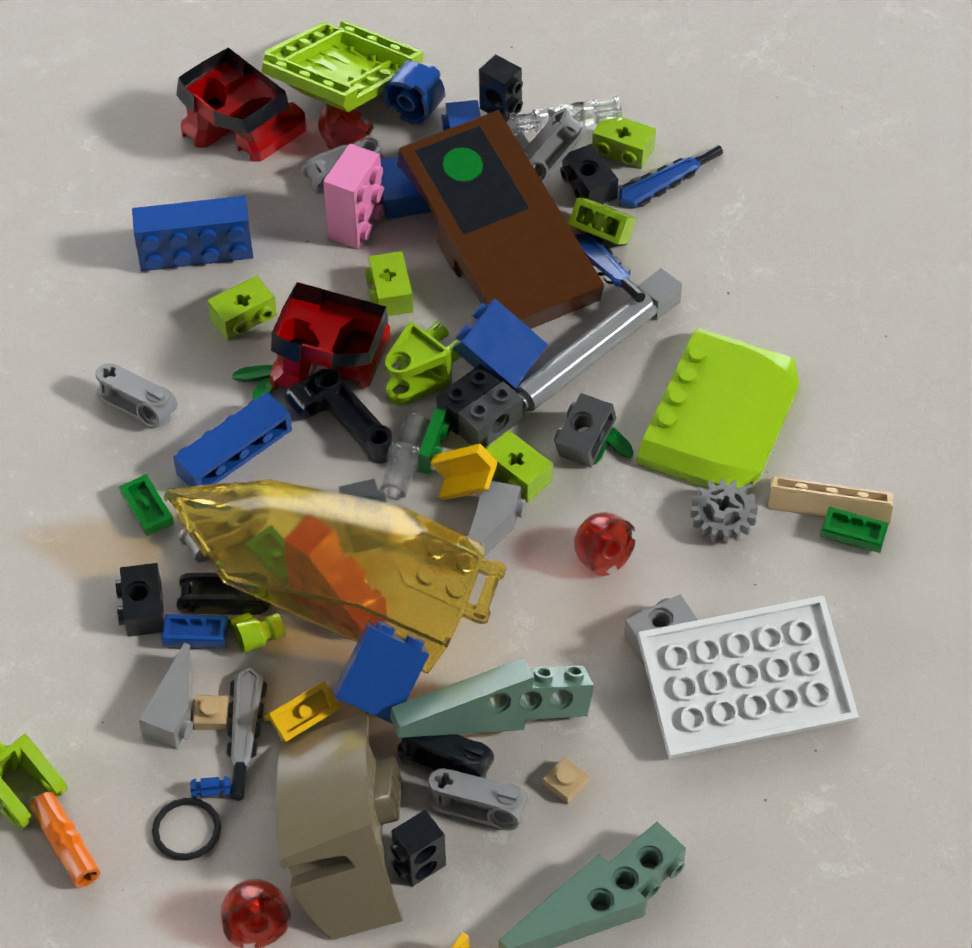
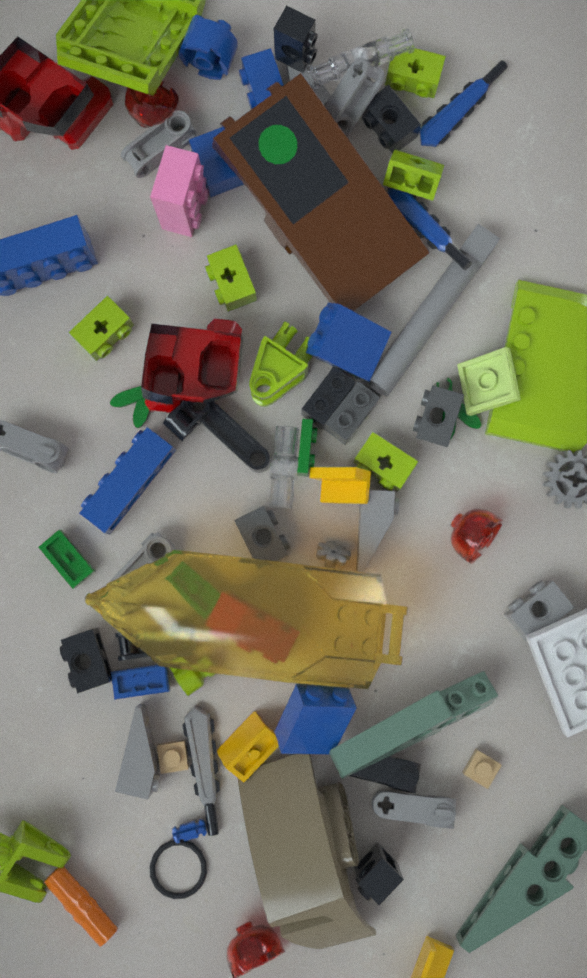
camera: 10 degrees left, 30 degrees up
none -> yellowish green tile [457,347,521,416]

